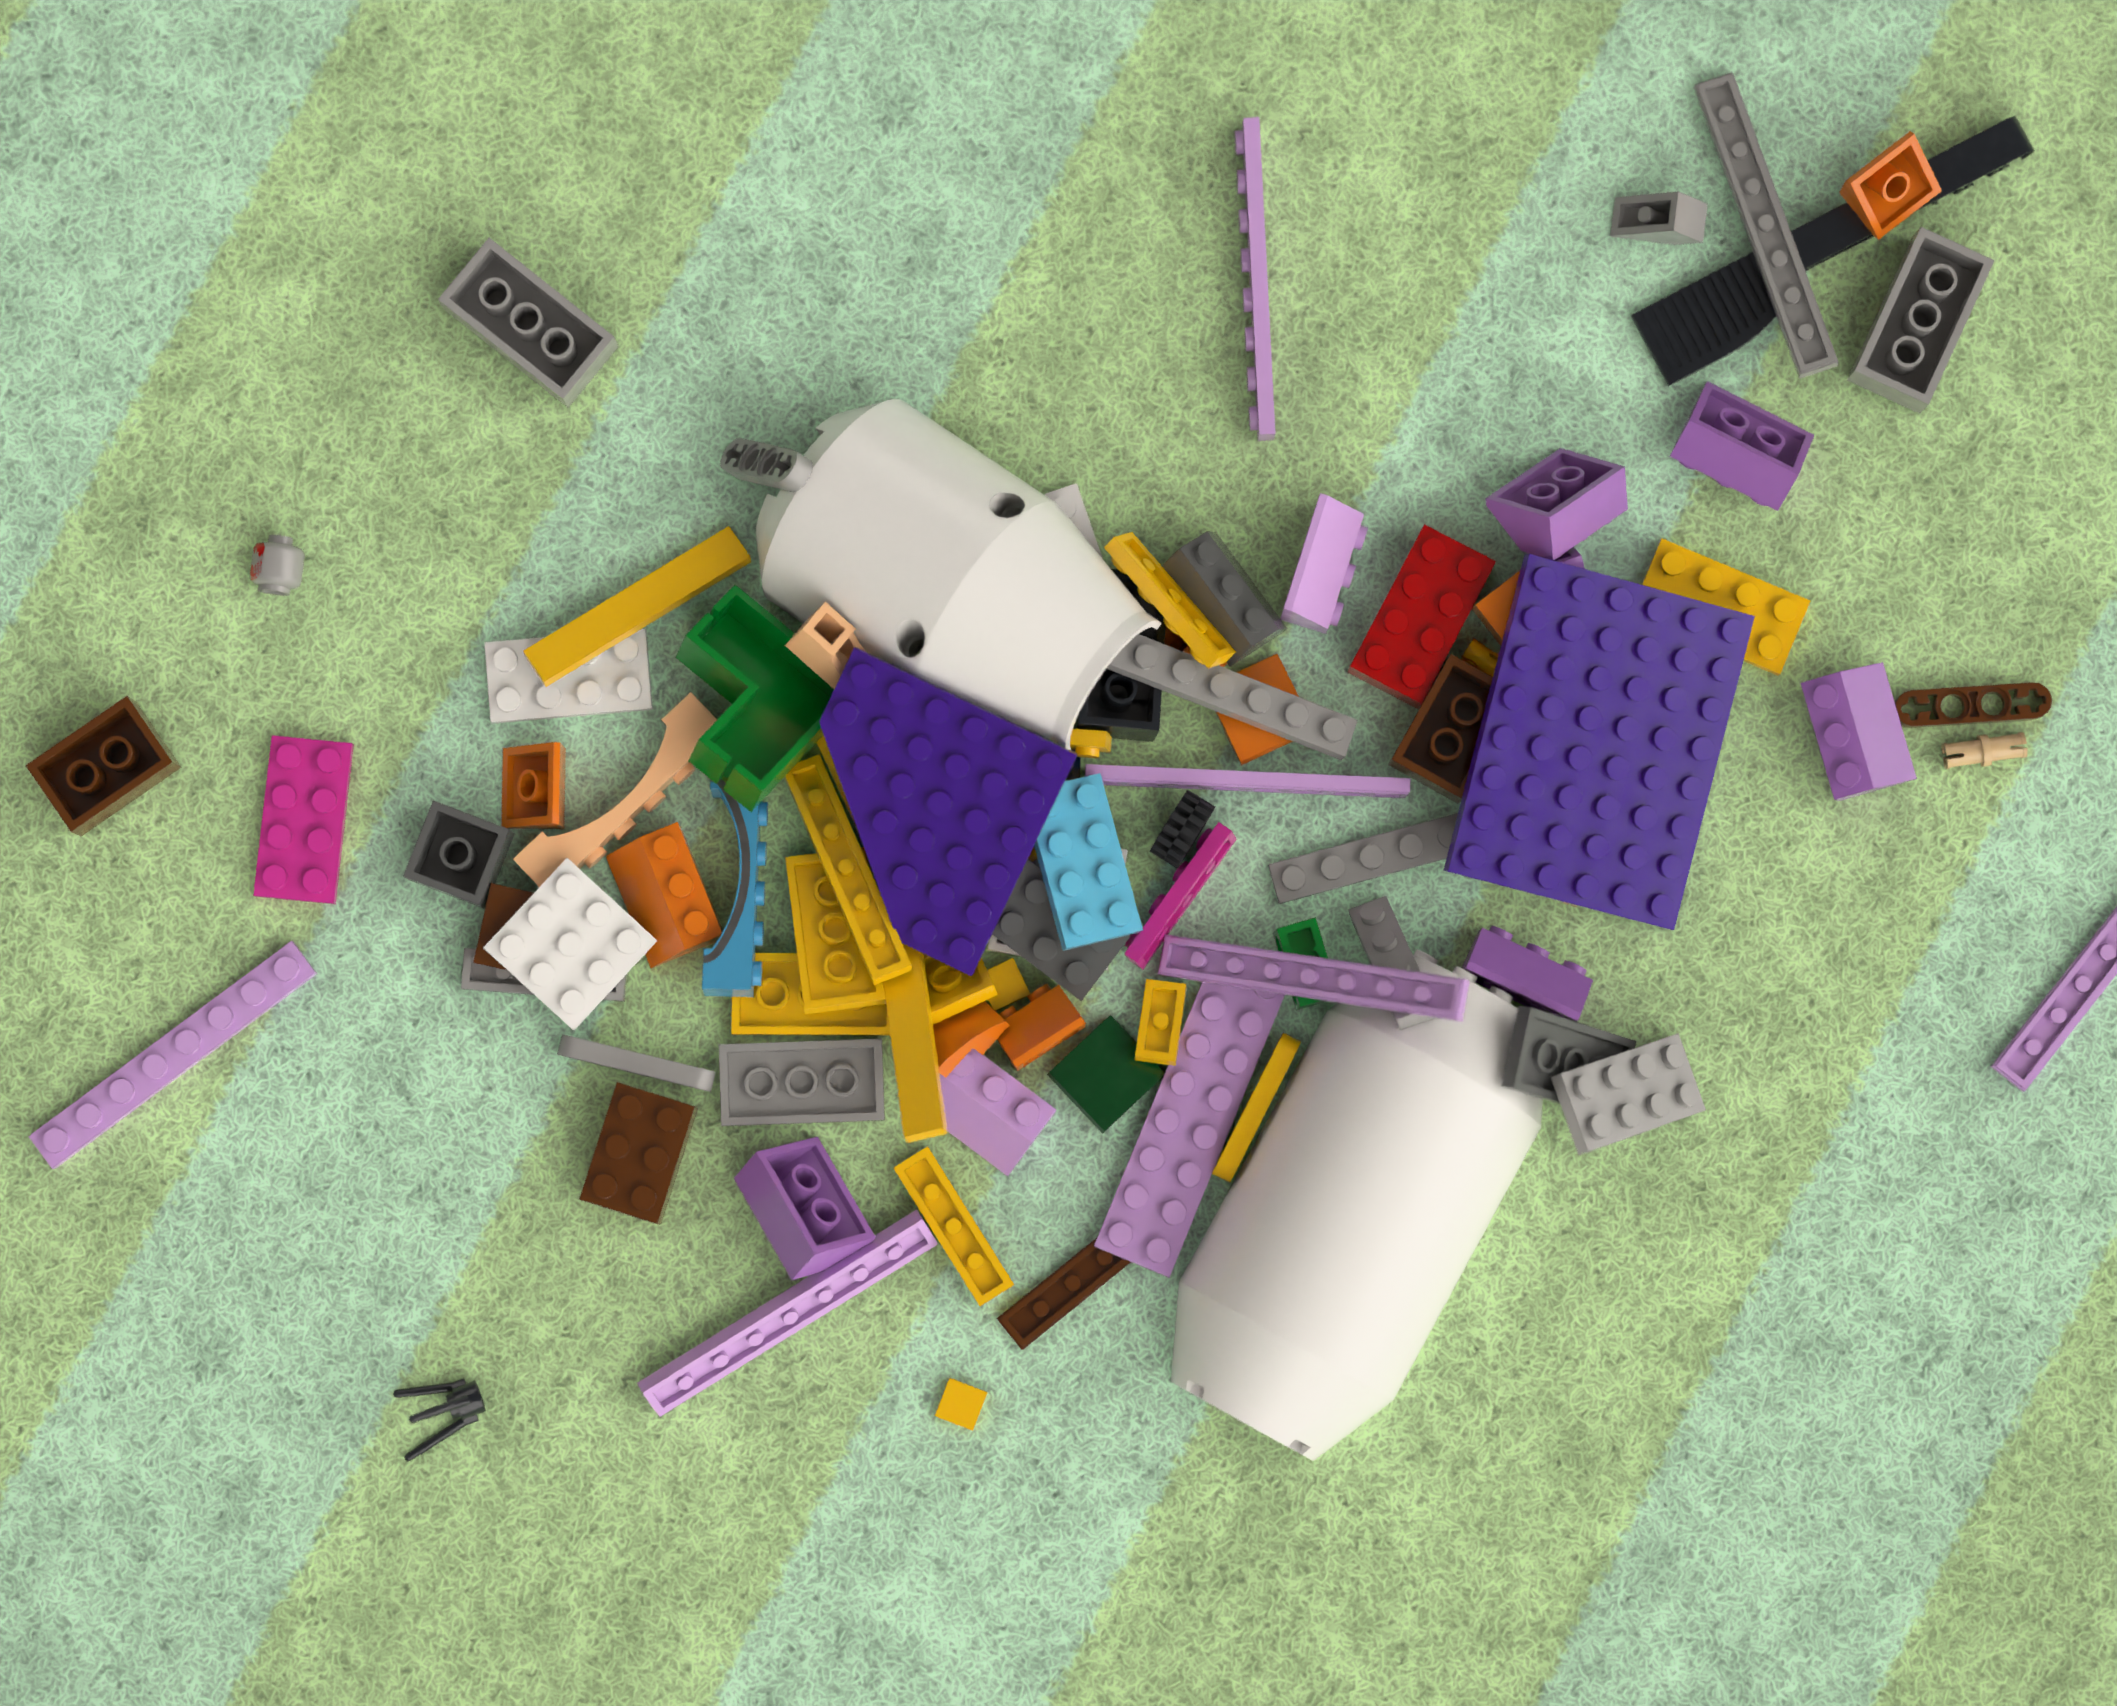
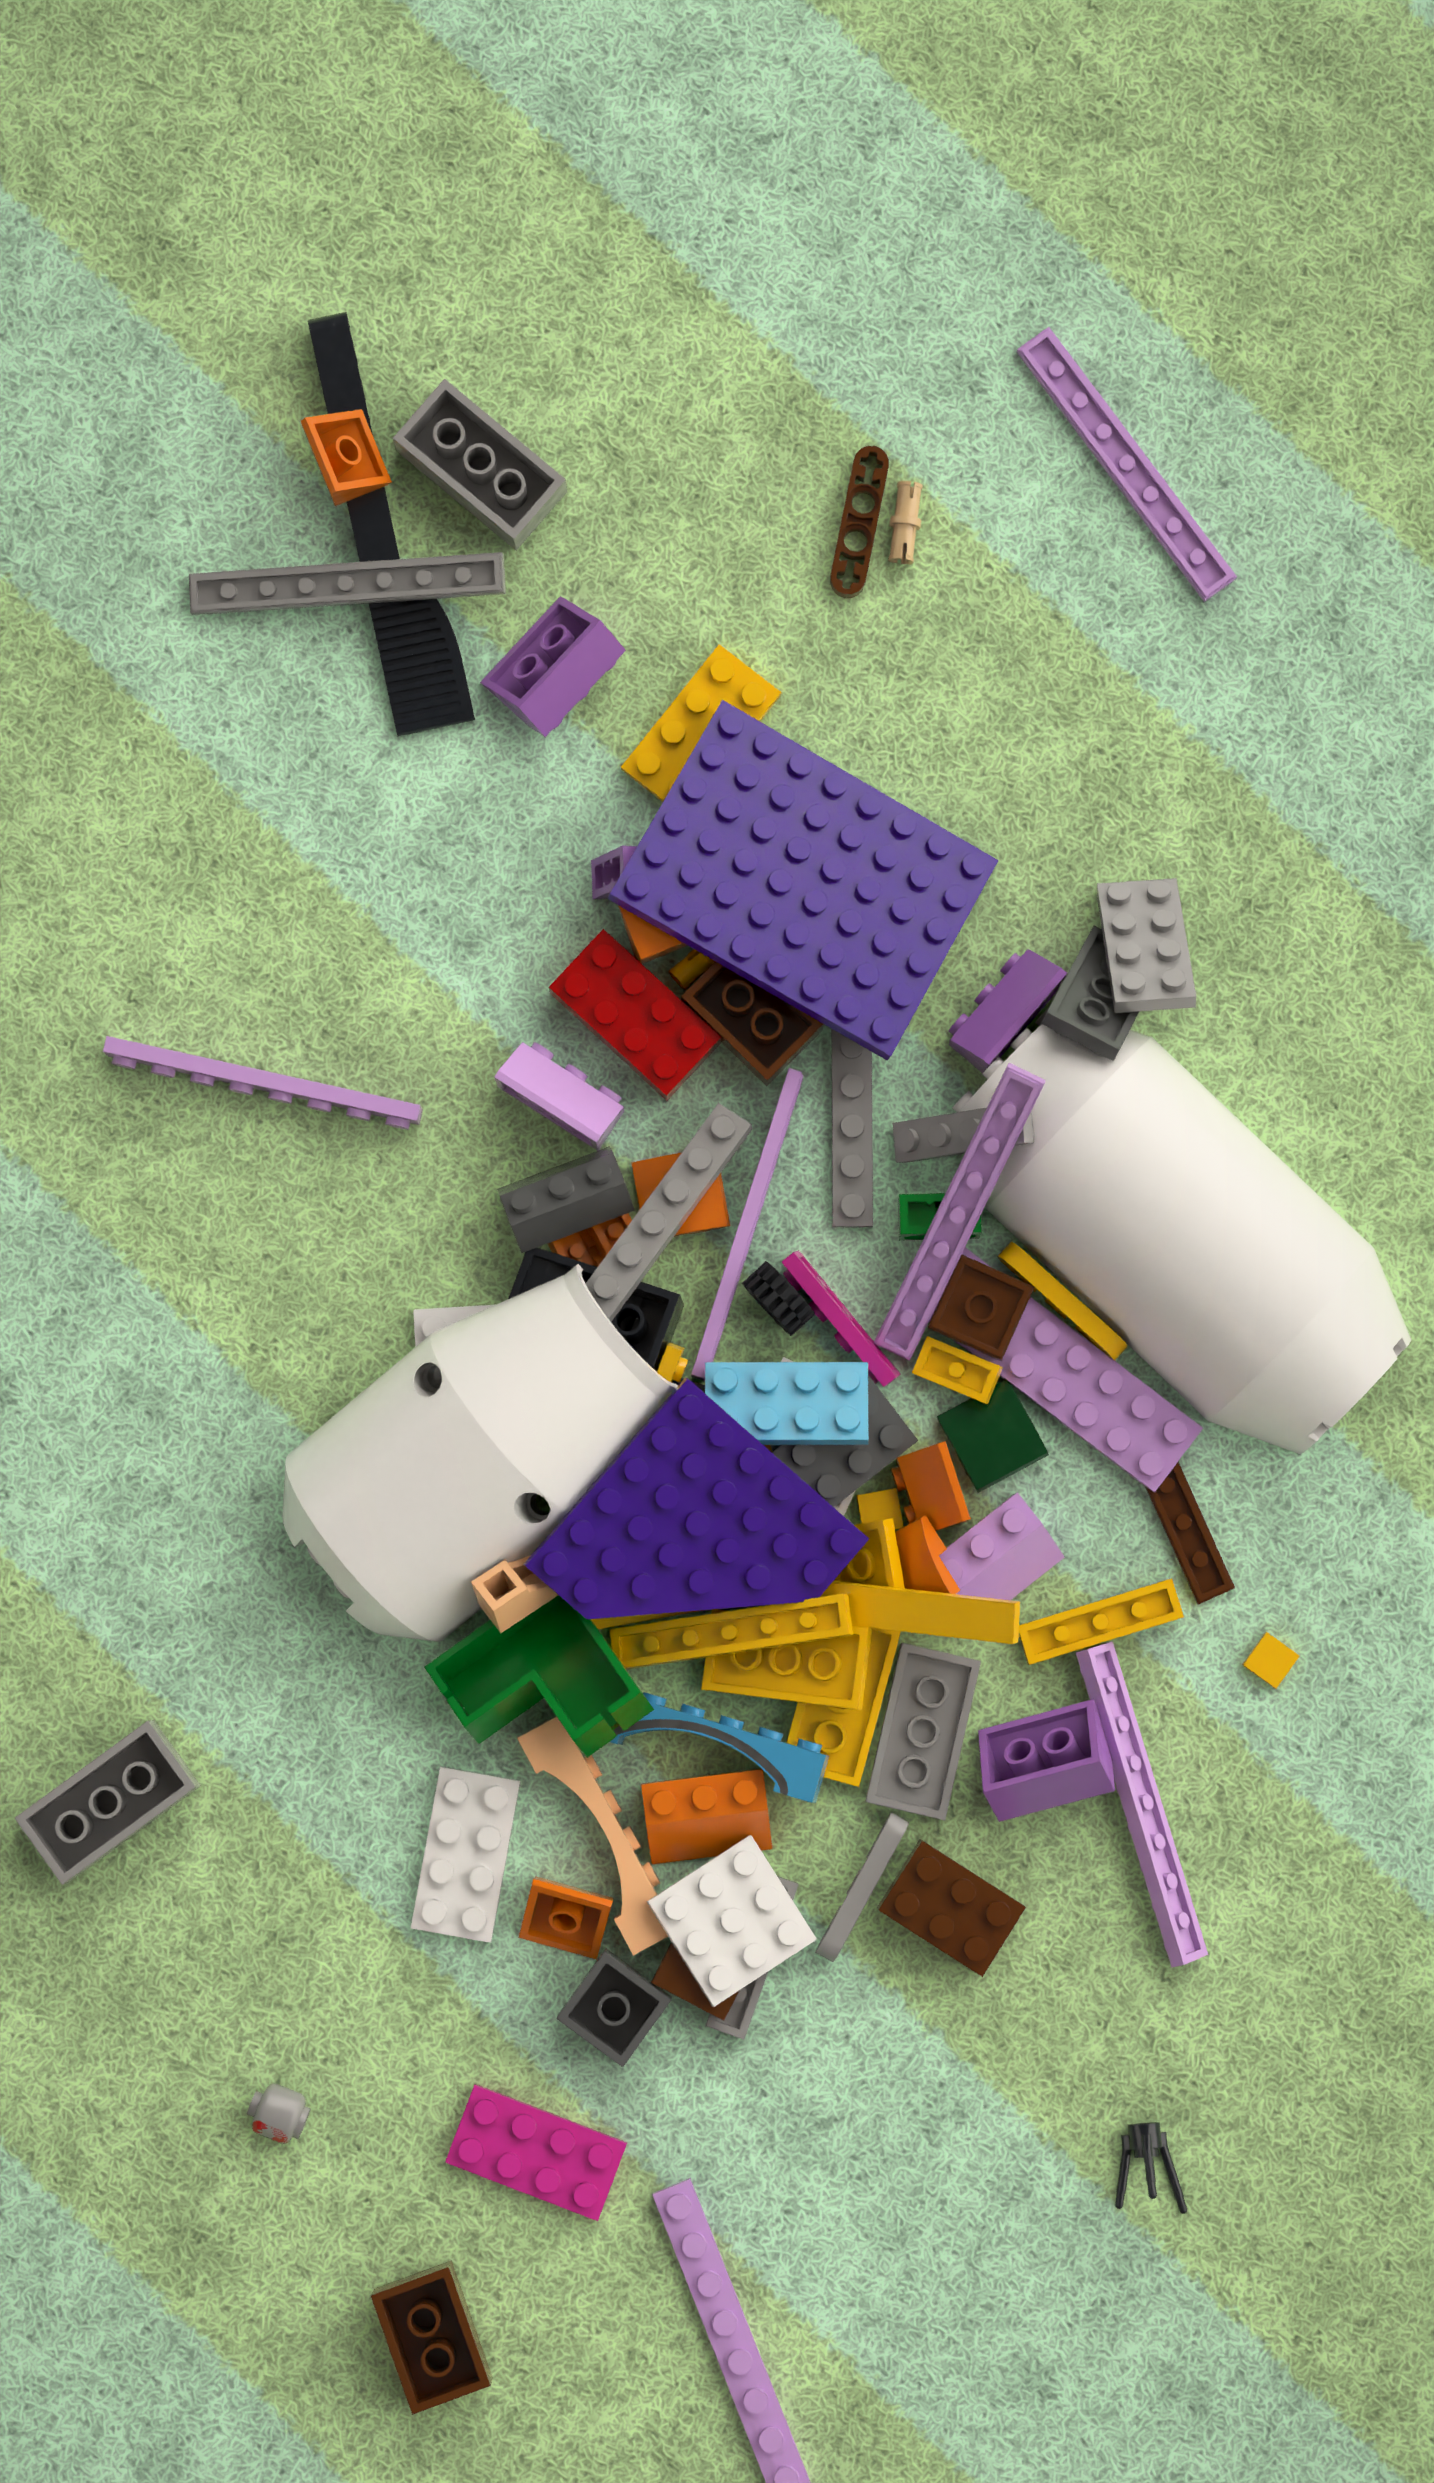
camera: 75 degrees left, 0 degrees up
yellow tile [523,526,751,687] -> none
light grey beam [720,438,813,492] -> none
yellow plate [1104,532,1236,669] -> none
medium lavender slope [1485,448,1628,560] -> none
light grey slope [1610,191,1708,245] -> none
medium lavender slope [1801,662,1917,801] -> none
none -> reddish brown tile [927,1255,1034,1361]

